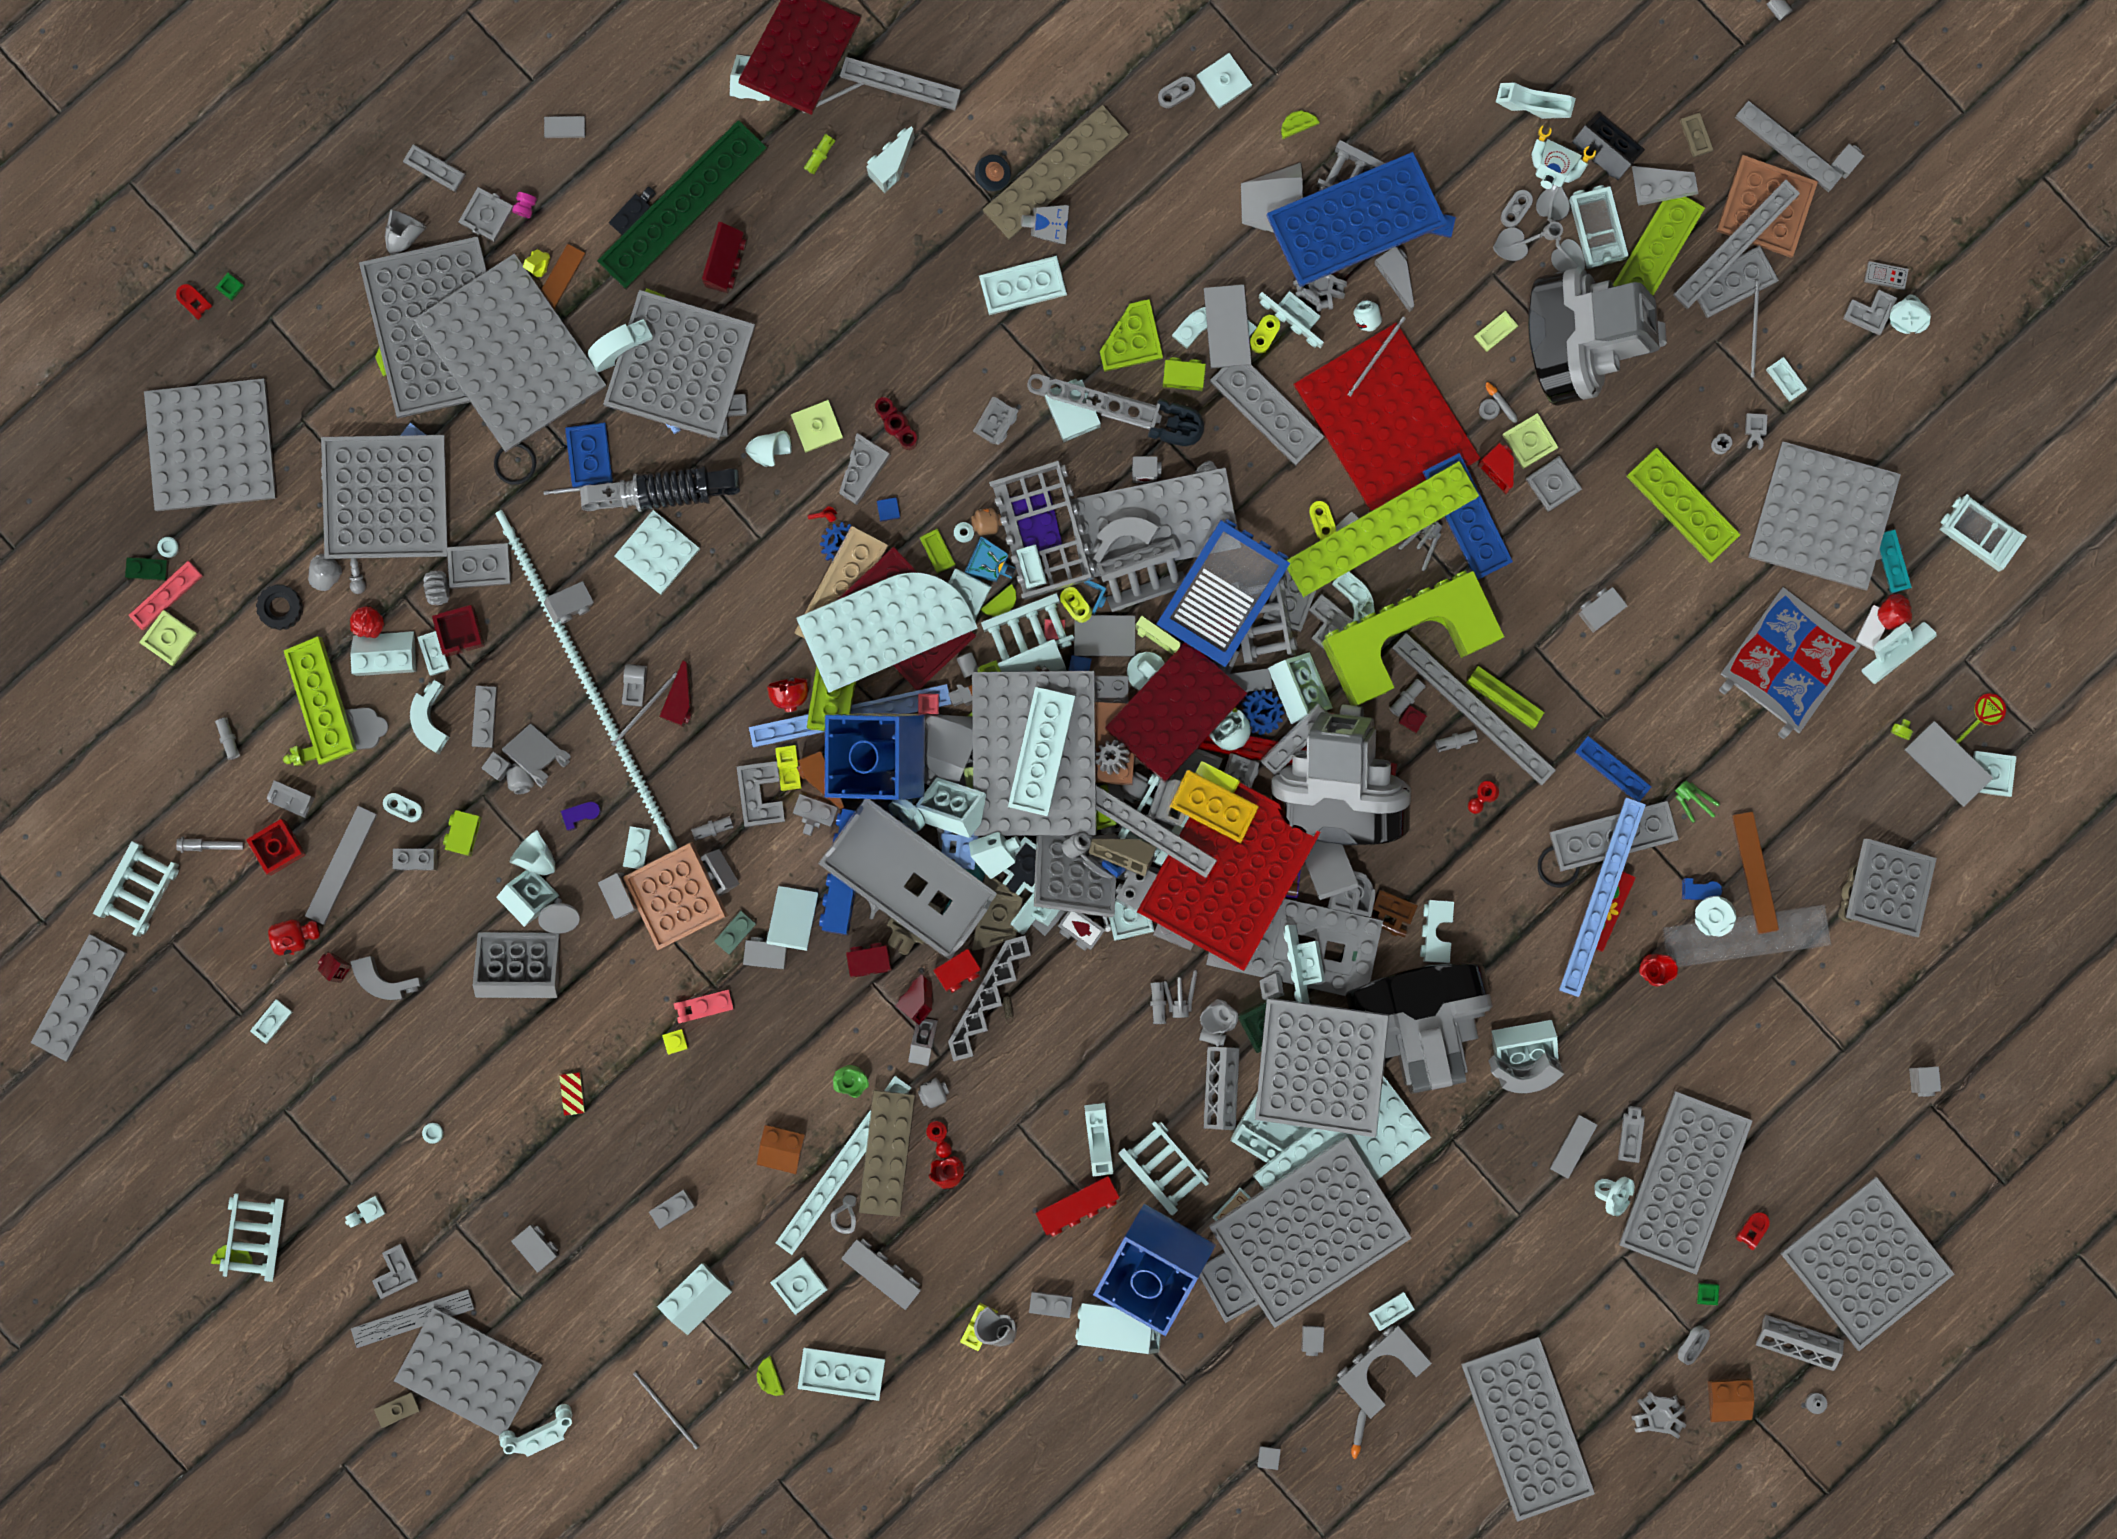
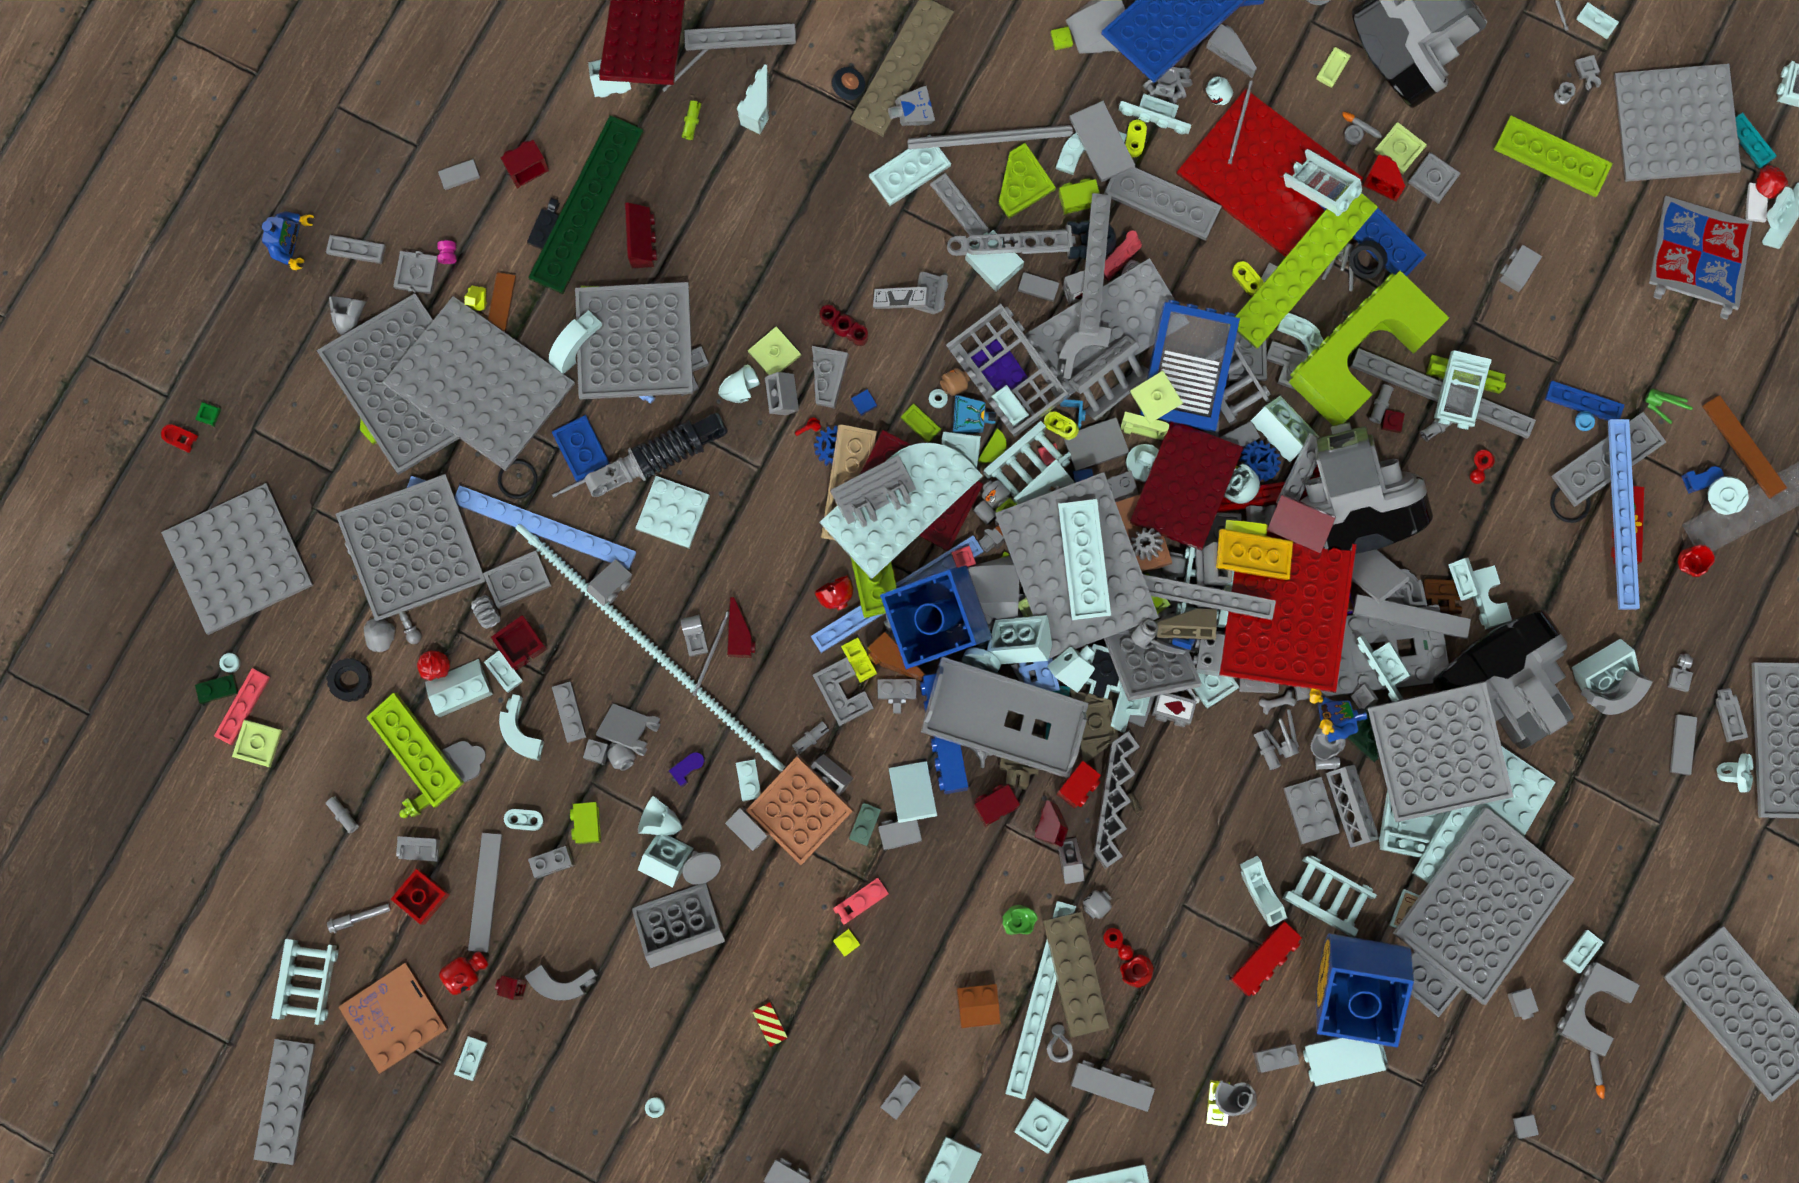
camera: 20 degrees left, 5 degrees down
none -> blue torso [262,211,314,270]
none -> nougat plate [338,963,448,1074]
none -> light blue plate [454,485,636,570]
none -> dark red piece [500,140,549,188]
none -> light grey brick [765,372,799,415]
none -> light grey hinge [830,455,916,528]
none -> light grey tile [873,287,929,309]
none -> light grey axle [907,125,1073,150]
none -> light grey tile [930,173,990,242]
none -> light grey head [982,480,1010,508]
none -> light grey tile [1018,272,1059,302]
none -> lime plate [1050,27,1073,50]
none -> light grey plate [1079,193,1111,336]
none -> coral plate [1104,231,1142,281]
none -> yellowish green plate [1130,371,1183,424]
none -> light grey piece [1259,690,1297,715]
none -> dark red tile [1267,494,1336,553]
none -> light aqua door [1283,149,1362,217]
none -> light grey plate [1283,777,1340,844]
none -> torso [1309,689,1367,742]
none -> black tyre [1349,240,1388,278]
none -> light grey tile [1353,594,1471,639]
none -> light aqua door [1434,350,1492,430]
none -> light aqua plate [1449,558,1481,601]
none -> dark azure tile [1575,411,1595,431]
none -> light grey plate [1667,653,1693,692]

